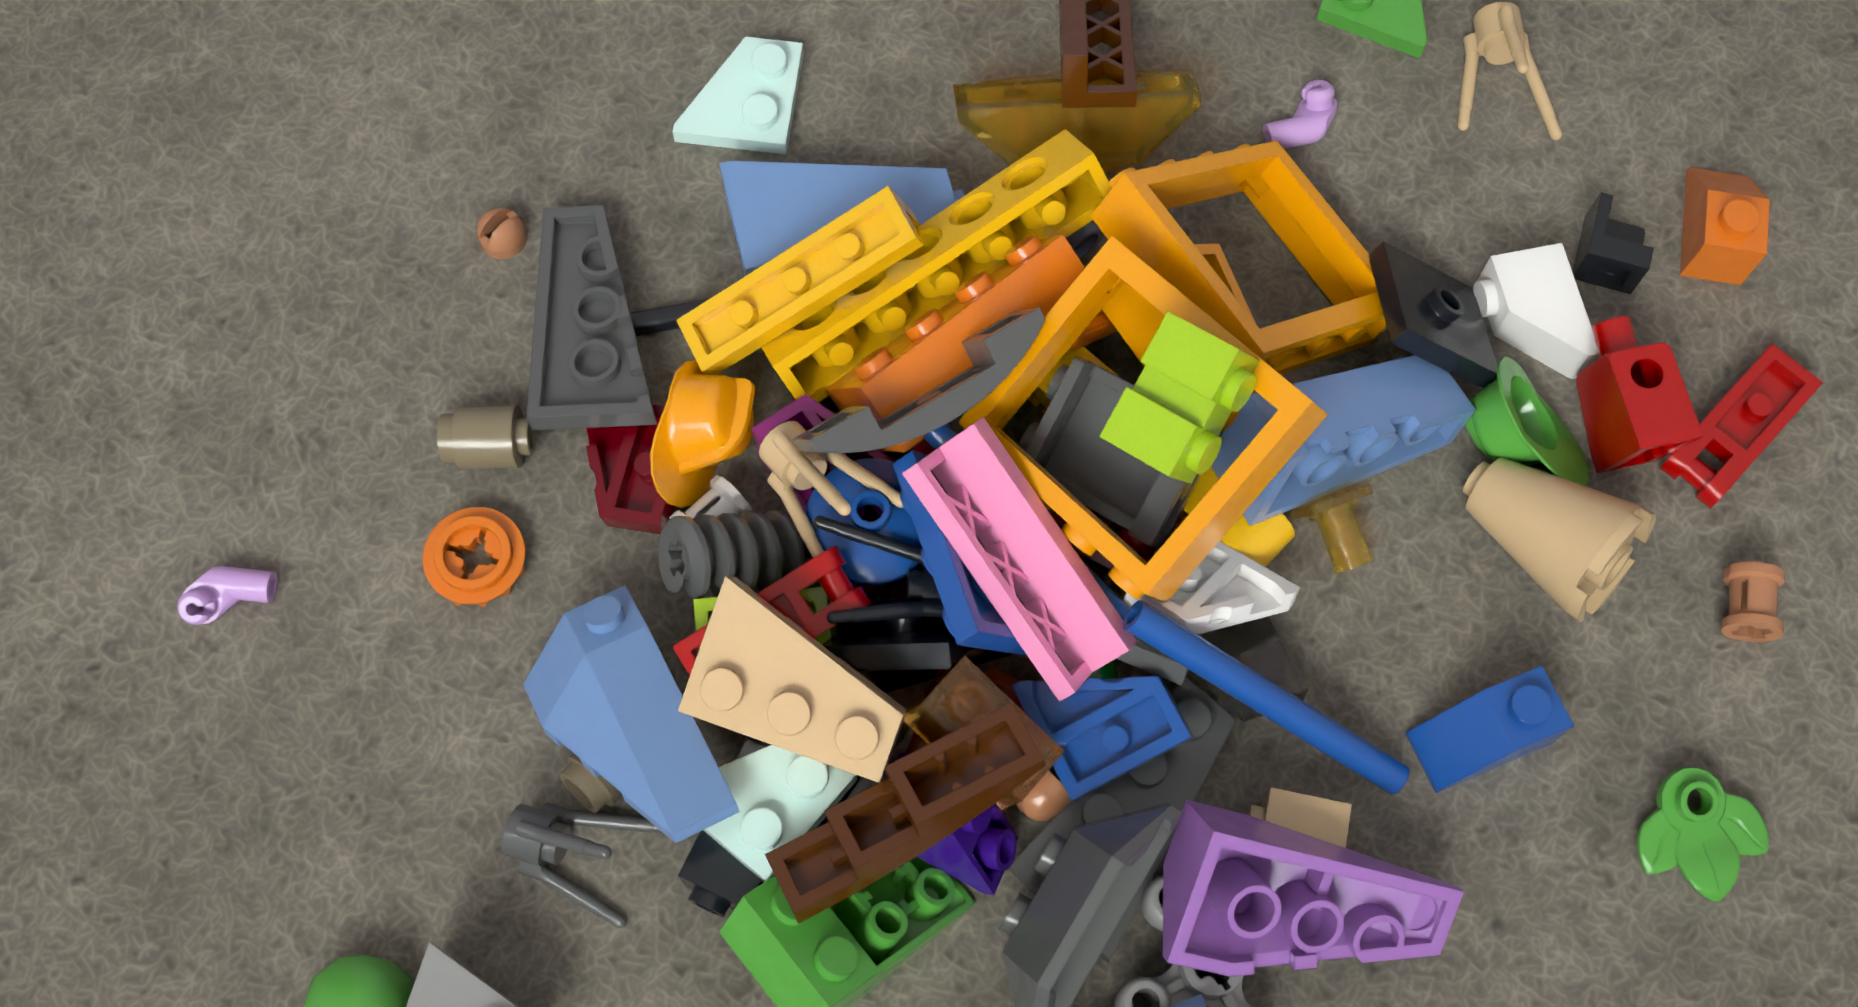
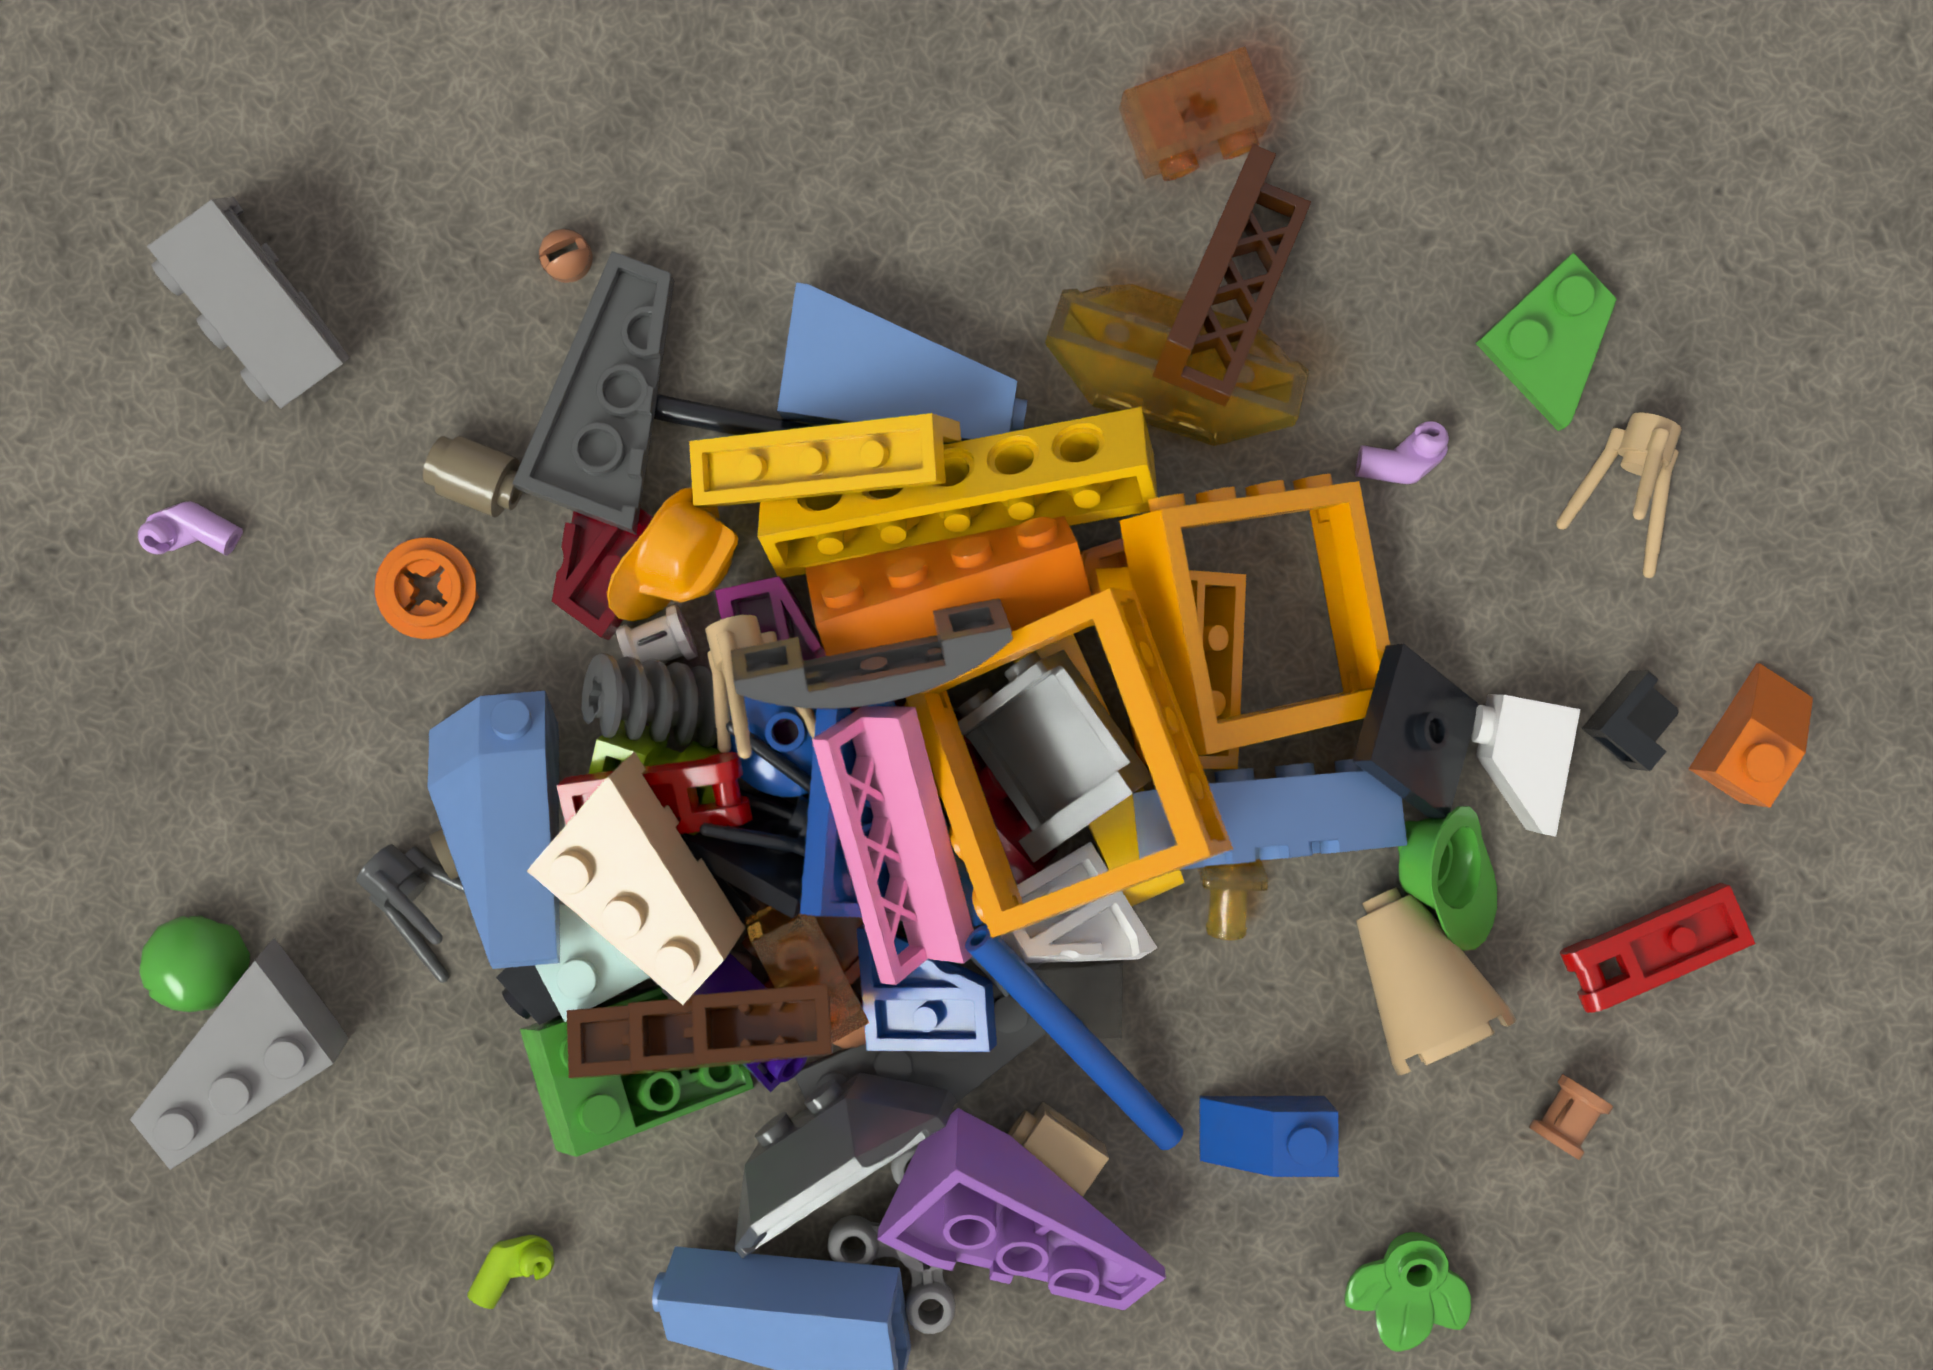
camera: 30 degrees right, 20 degrees up
light aqua wing [673,37,804,154] -> none
lime brick [1099,311,1260,484] -> none
red torso [1576,316,1703,473] -> none
none -> light grey wedge [147,197,350,409]

